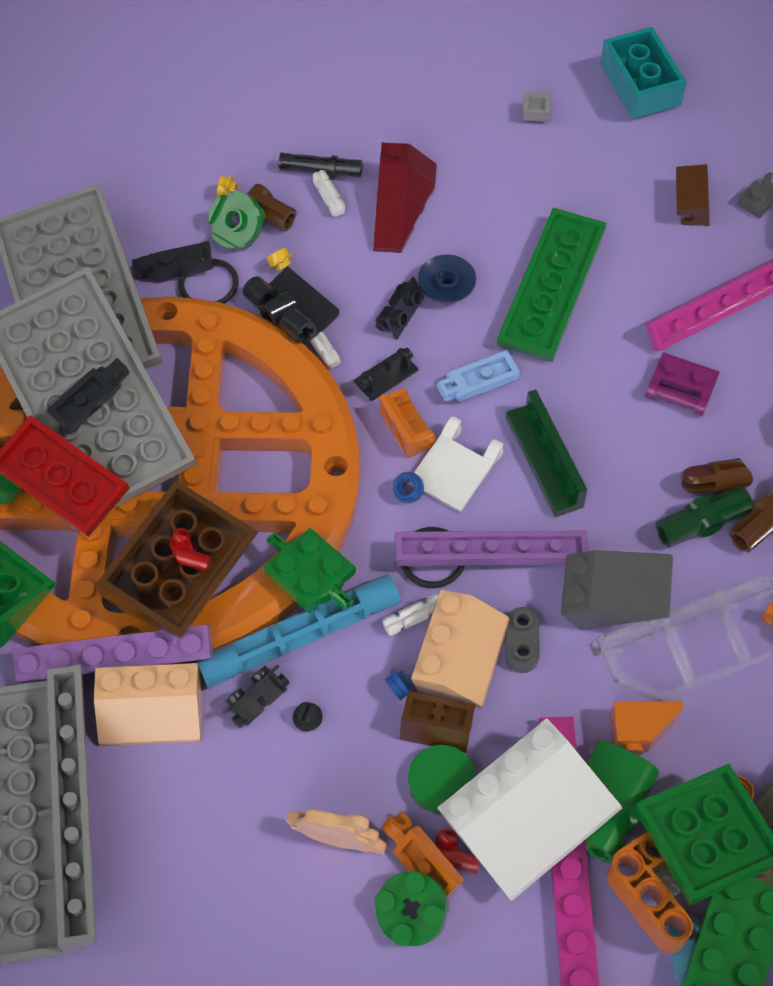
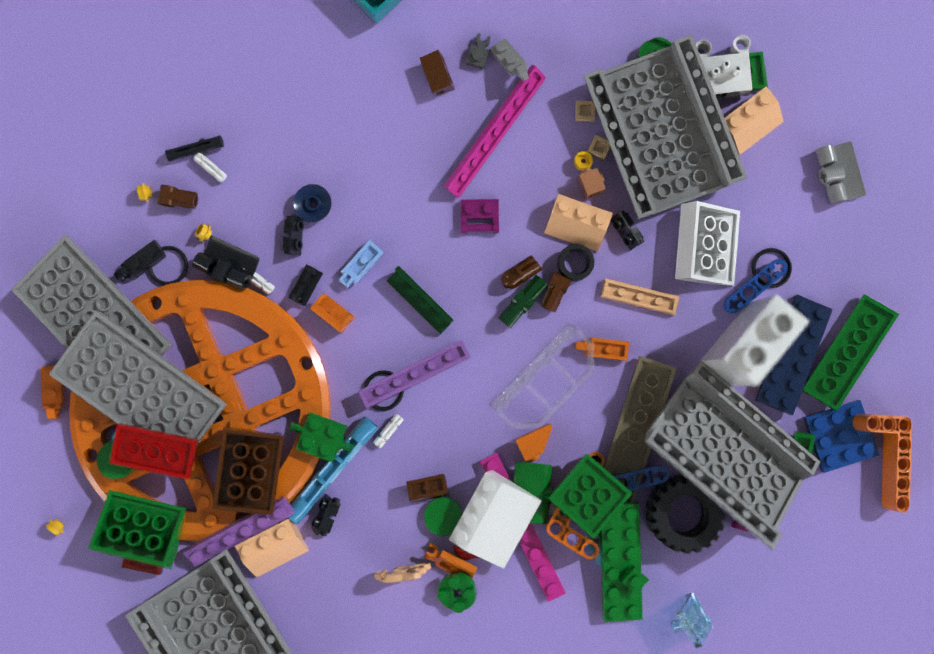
camera: 25 degrees left, 25 degrees up
black hinge [47,358,130,435] -> none
red arm [169,528,211,572] -> none
green plate [208,191,265,249] -> none
black piece [293,702,323,732] -> none
dark red wedge [373,142,437,253] -> none
blue plate [384,668,414,701] -> none
blue plate [393,472,424,503] -> none
white flag [408,416,504,513] -> none
light nougat slope [411,590,510,709] -> none
green plate [497,207,607,362] -> none
dark grey plate [505,607,540,673] -> none
light grey plate [522,92,551,121] -> none
dark grey slope [561,550,673,630] -> none

